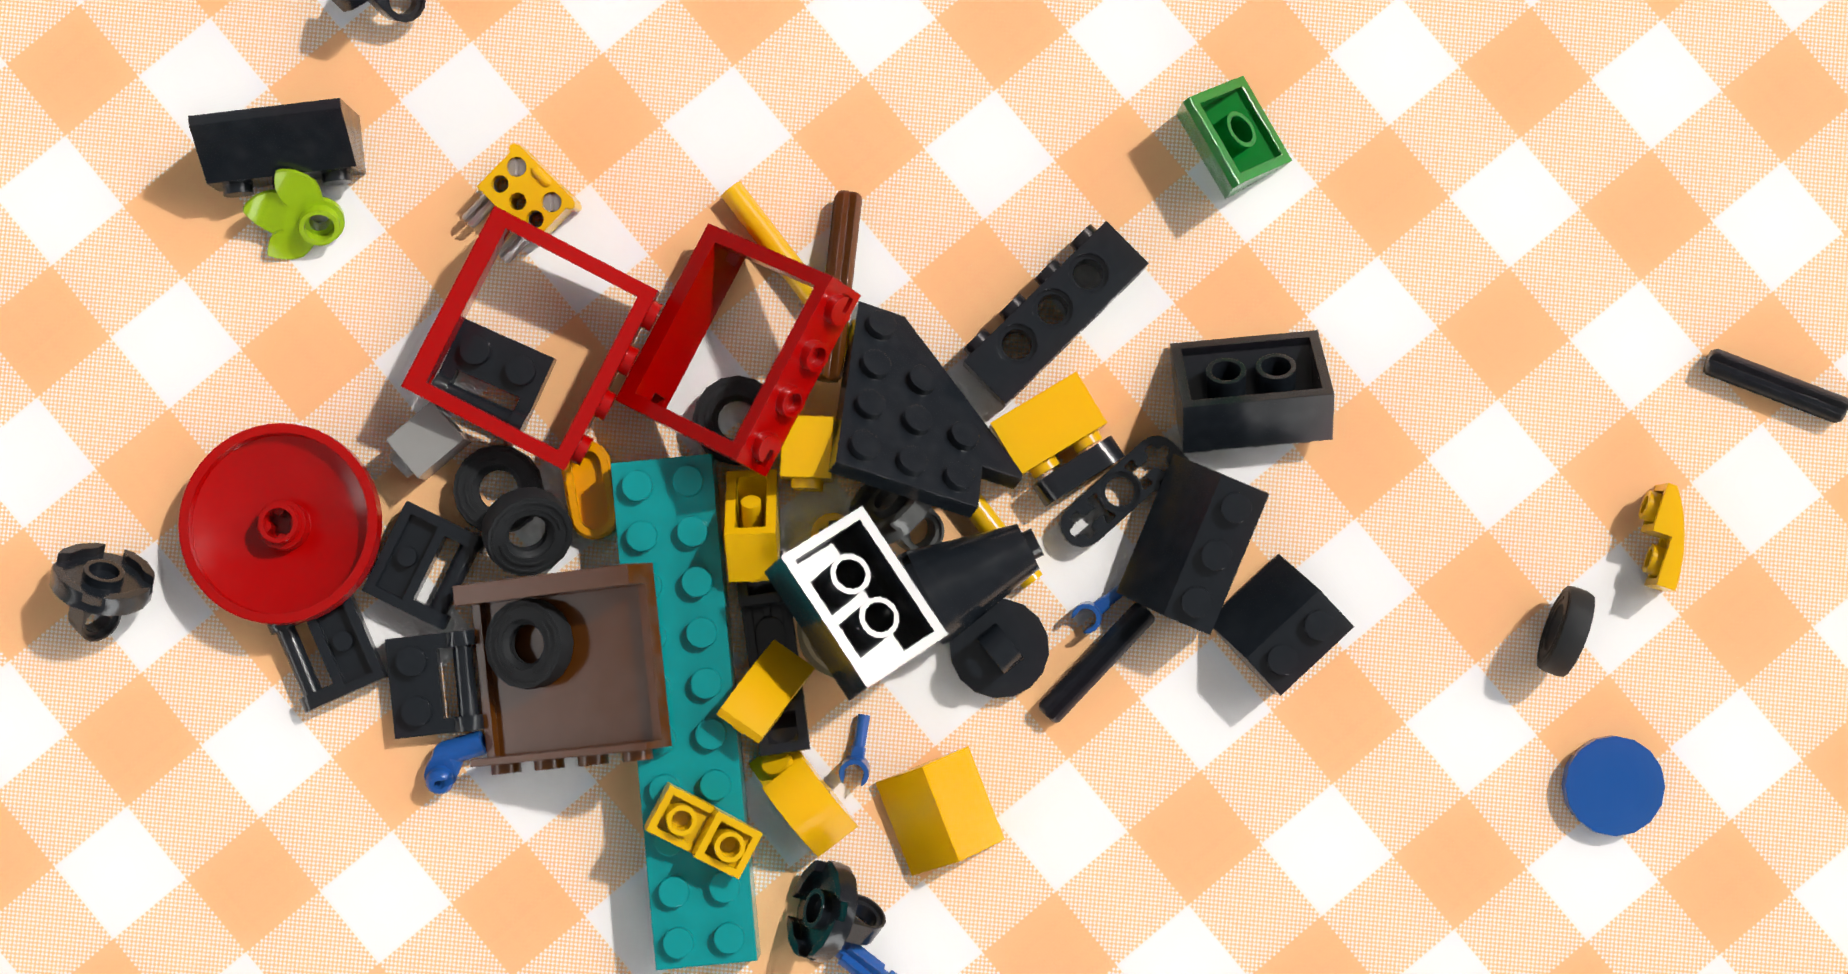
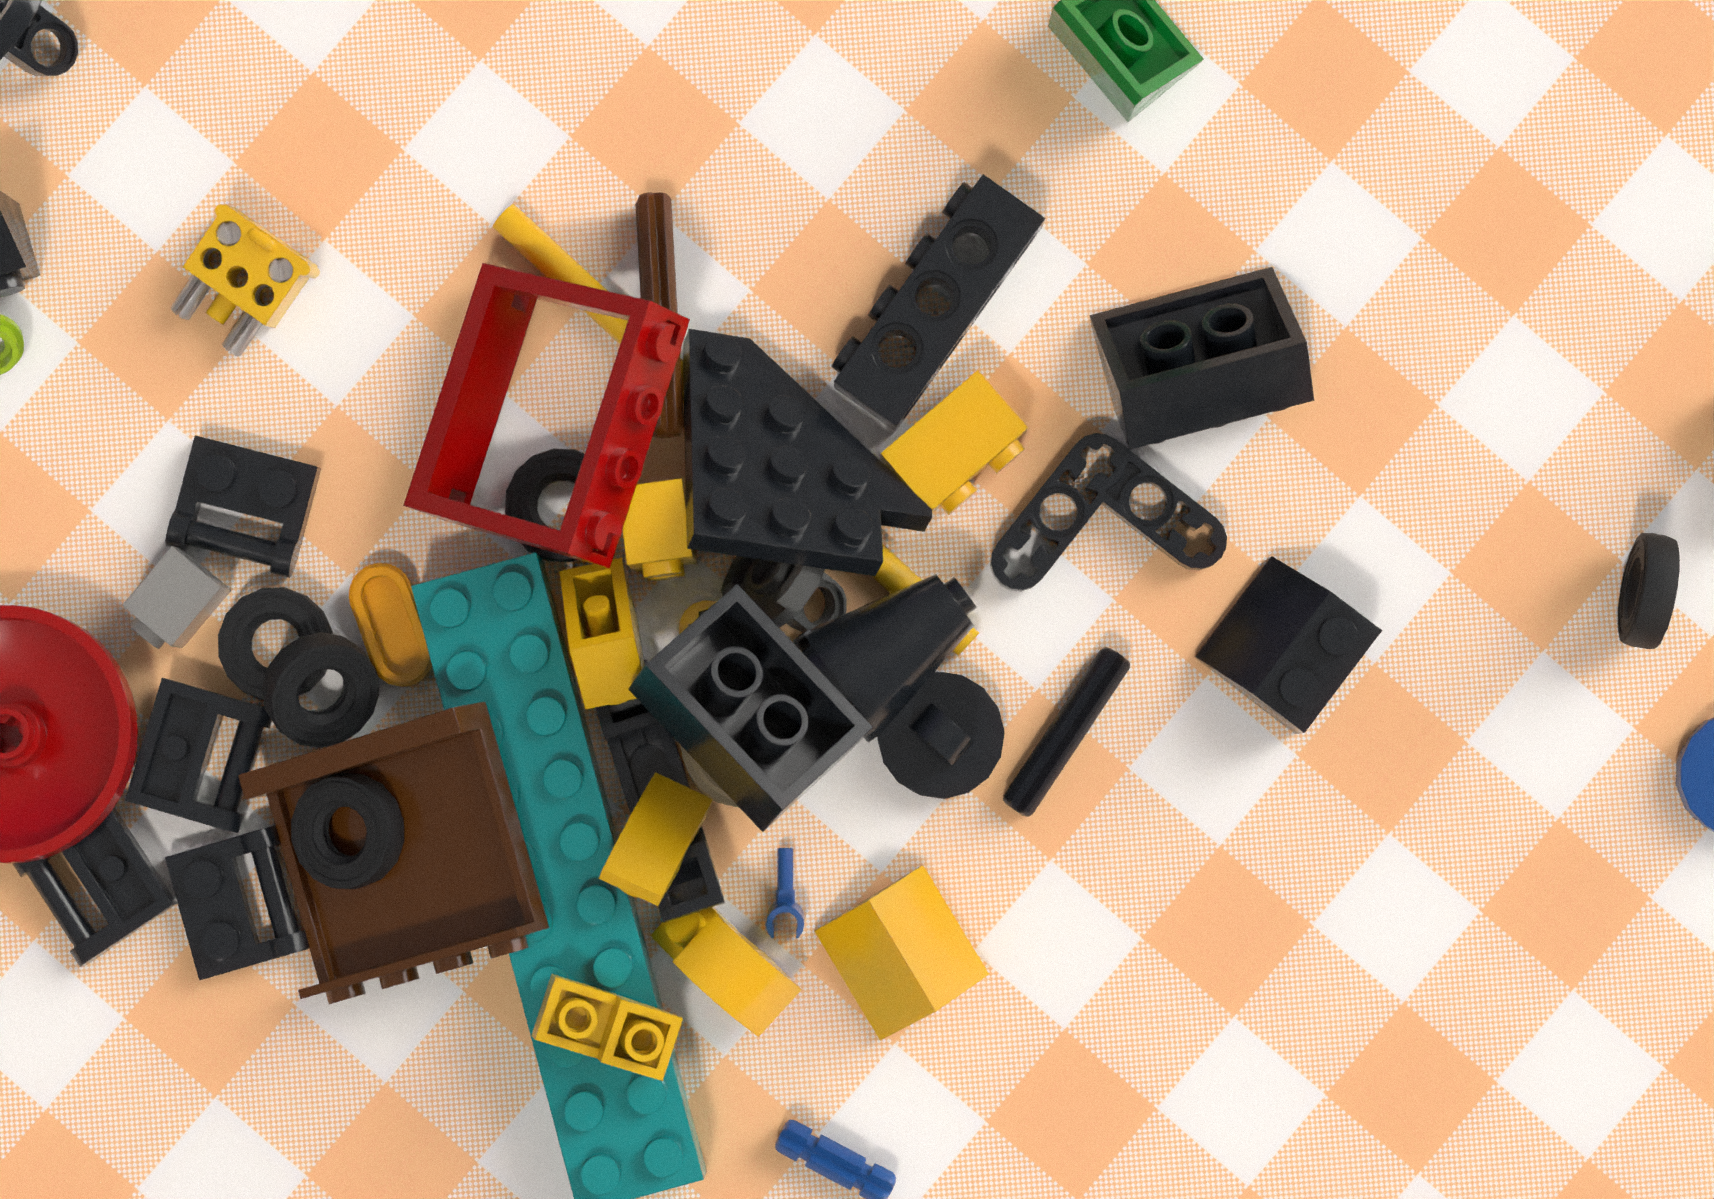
camera: 10 degrees left, 0 degrees up
red window [401,205,663,471] -> none
blue arm [424,730,487,795] -> none
black tile [787,860,886,963] -> none
black beam [1032,435,1125,507] -> none
blue hand [1071,583,1122,633] -> none
black slope [1116,454,1269,635] -> none

